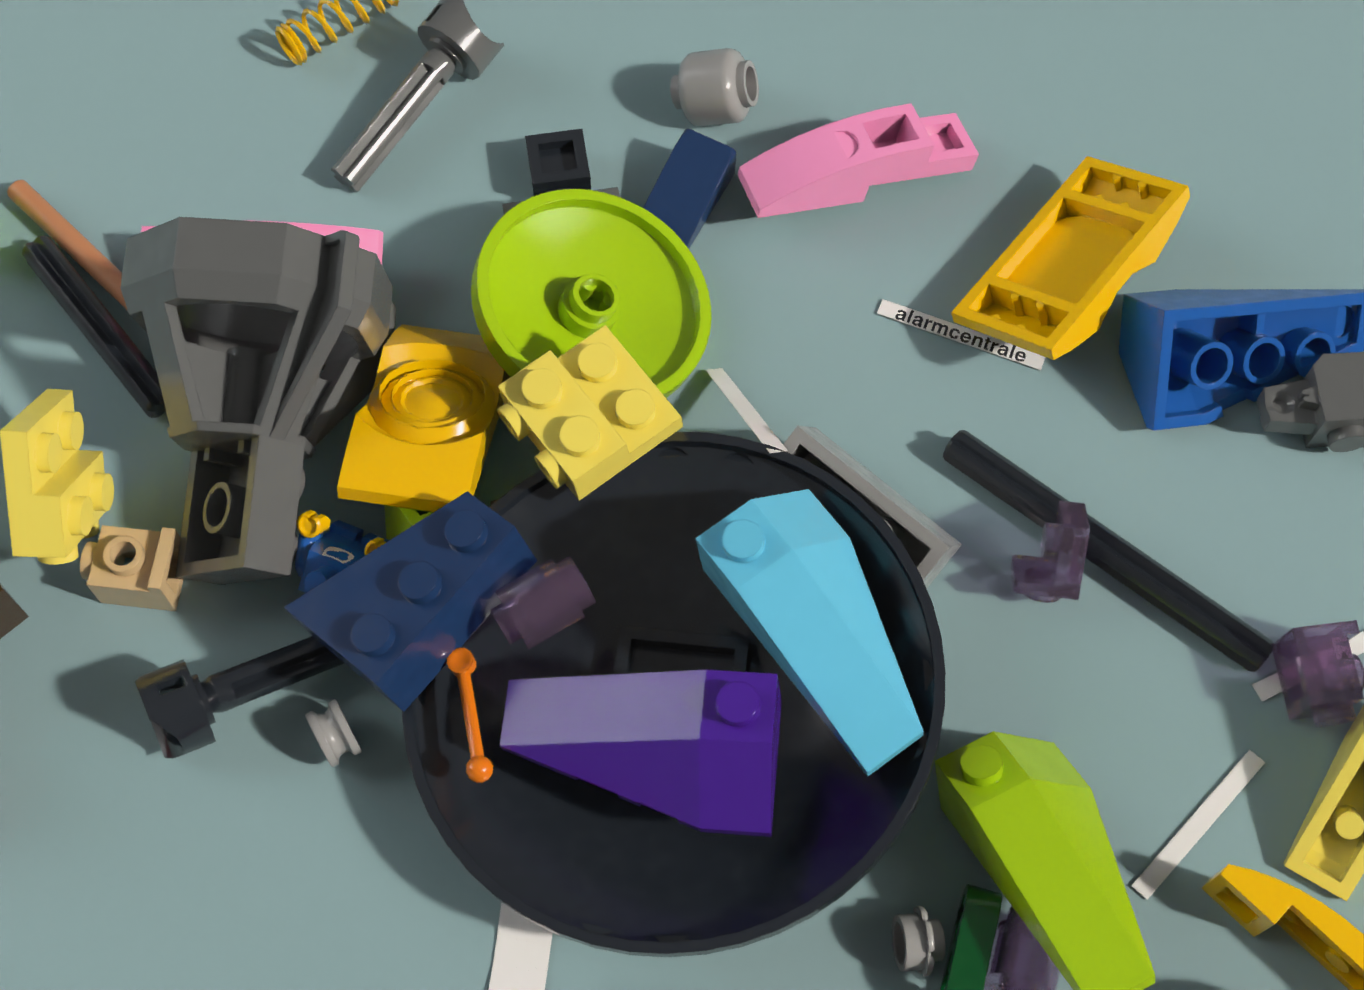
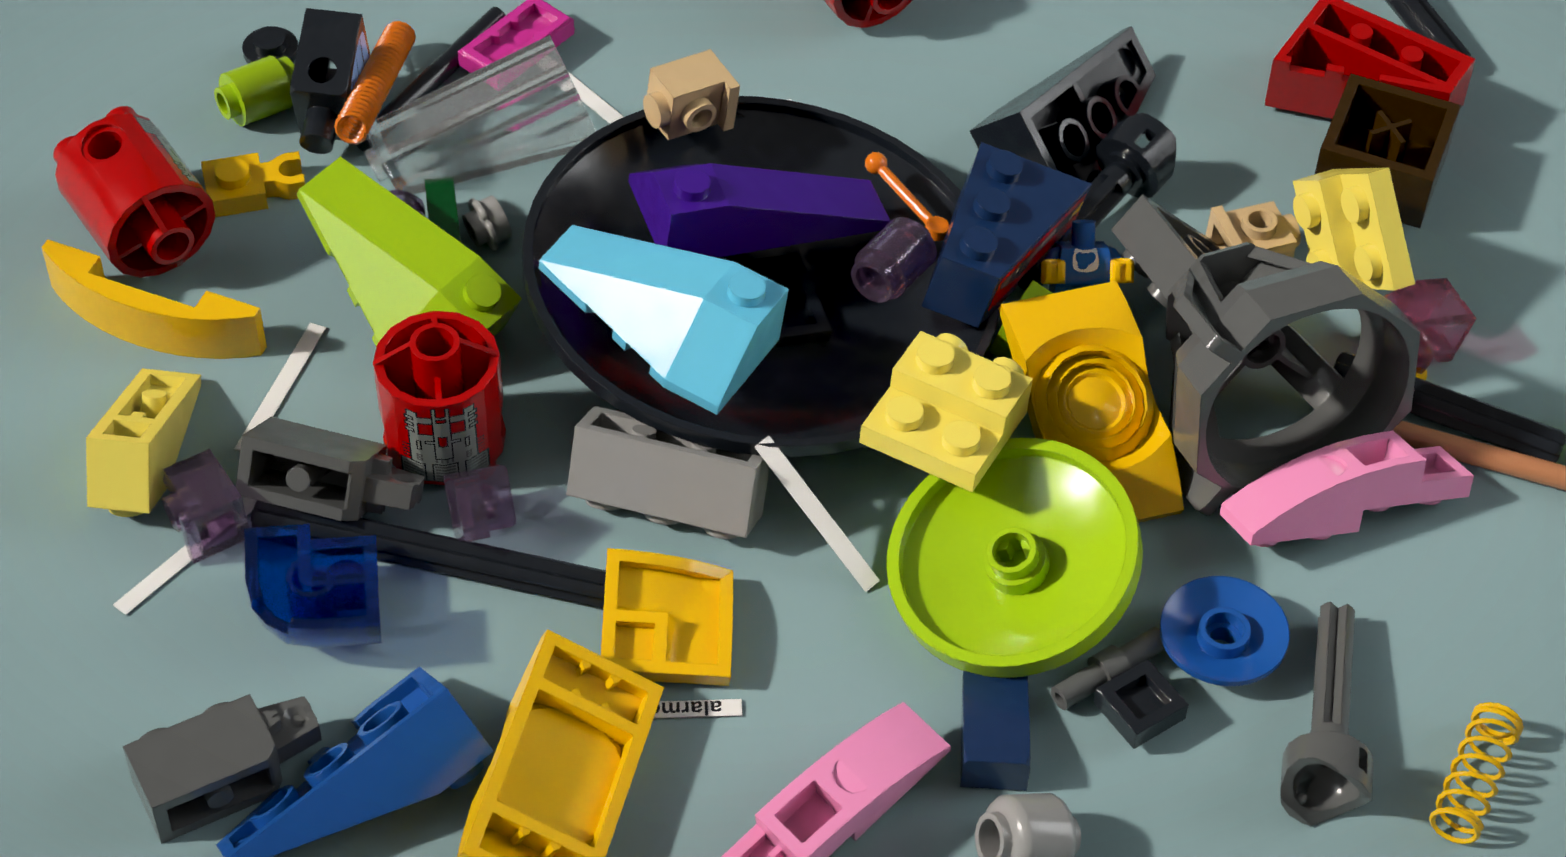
camera: 155 degrees right, 15 degrees down
none -> dark grey hinge [235,417,425,521]
none -> clear blue brick [244,524,382,648]
none -> red cylinder [373,311,506,486]
none -> yellow plate [601,548,733,686]
none -> tan brick [643,49,740,140]
none -> black wedge [970,26,1156,183]
none -> blue dish [1159,576,1290,686]
none -> clear pink piece [1384,278,1477,380]

